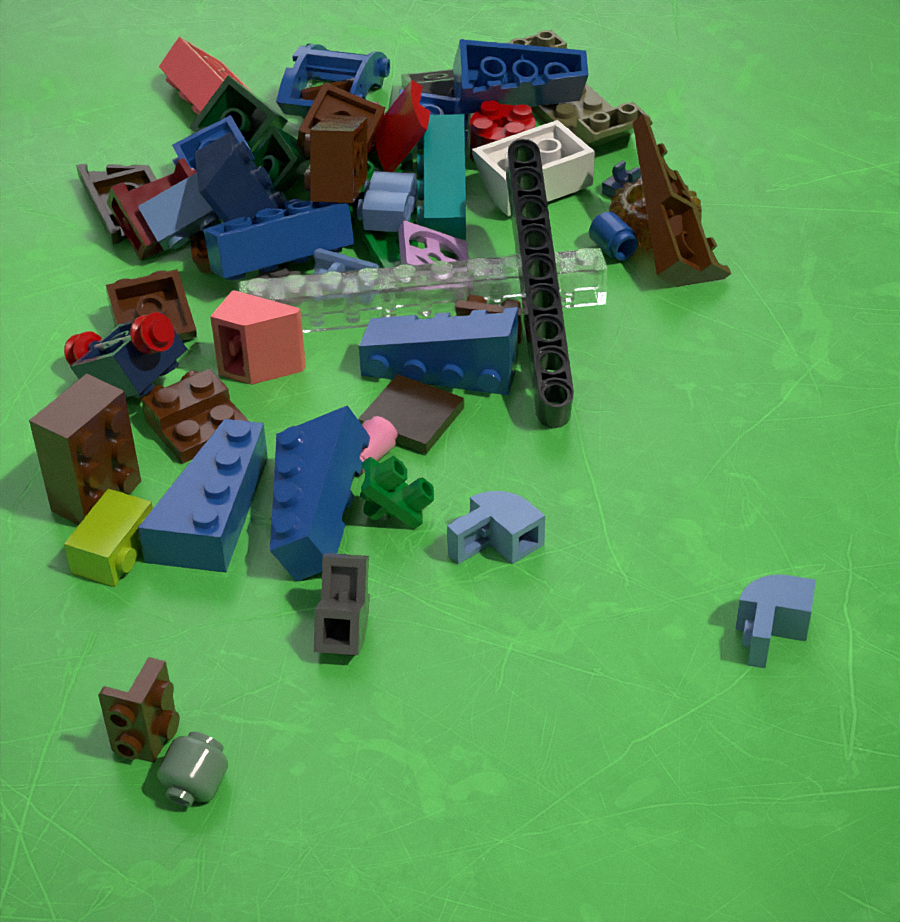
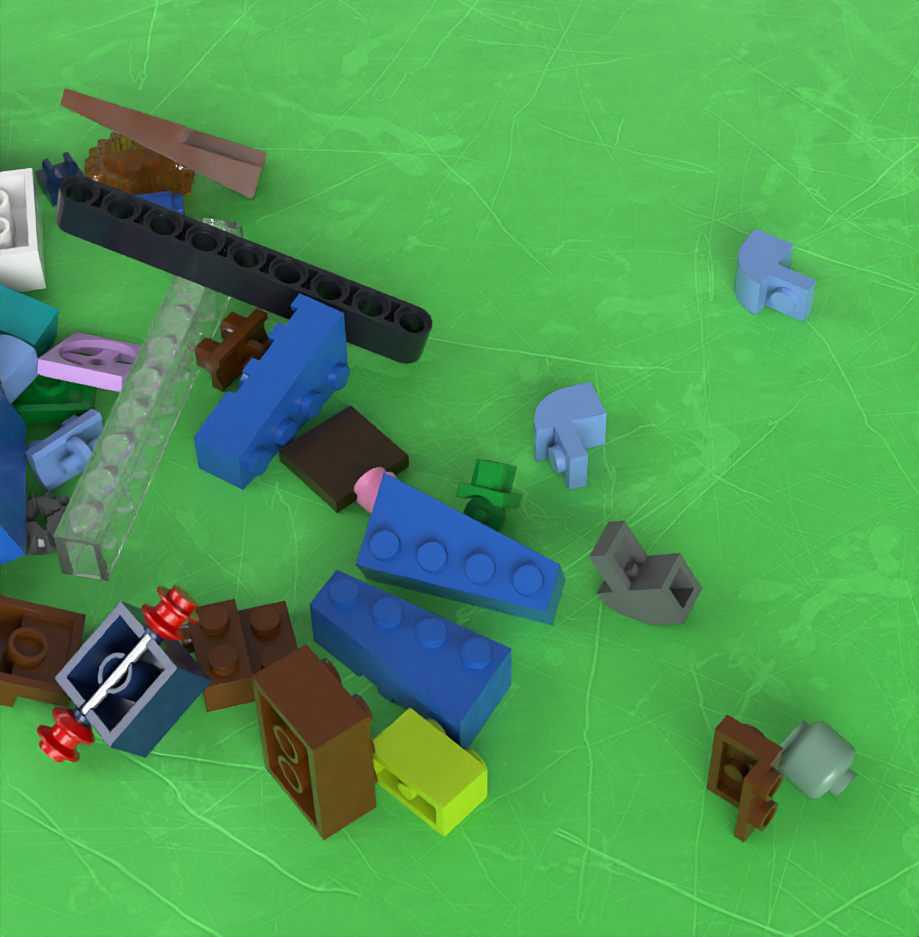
camera: 70 degrees left, 5 degrees up
coral slope [210,290,306,385] -> none

